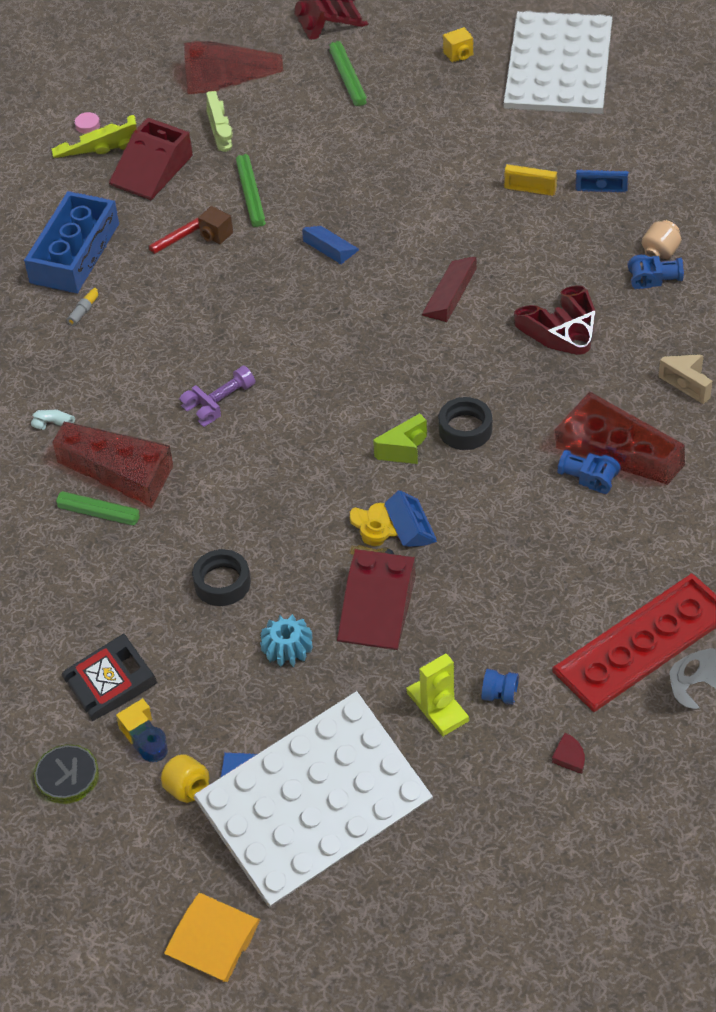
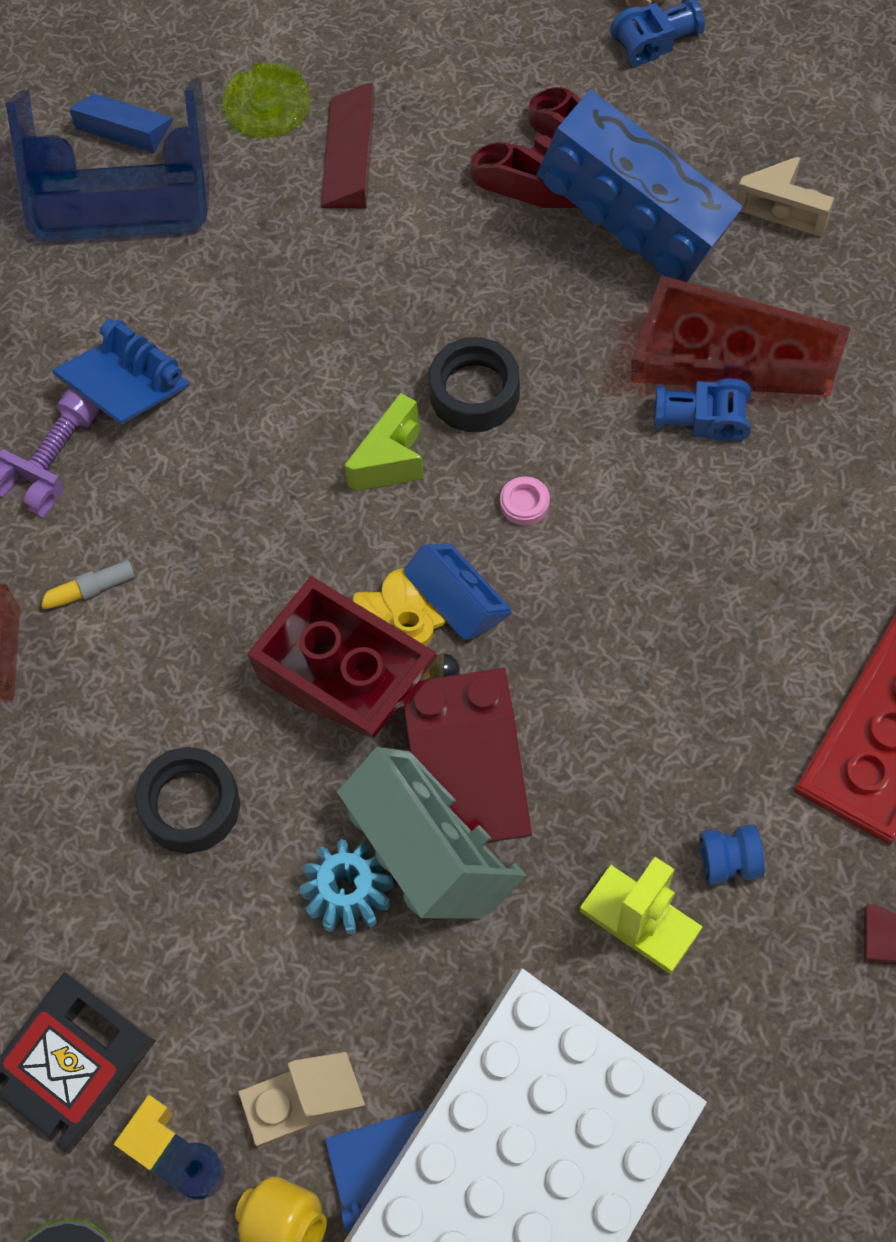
camera: 20 degrees left, 15 degrees up
none -> clear blue windscreen [6,78,209,241]
none -> light grey piece [42,560,135,609]
none -> blue hinge [52,319,190,424]
none -> clear neon green tile [223,62,311,138]
none -> tan slope [238,1052,365,1148]
none -> dark red slope [247,576,437,739]
none -> sand green wedge [337,747,527,919]
none -> bright pink tile [500,476,550,526]
none -> blue brick [536,89,744,285]

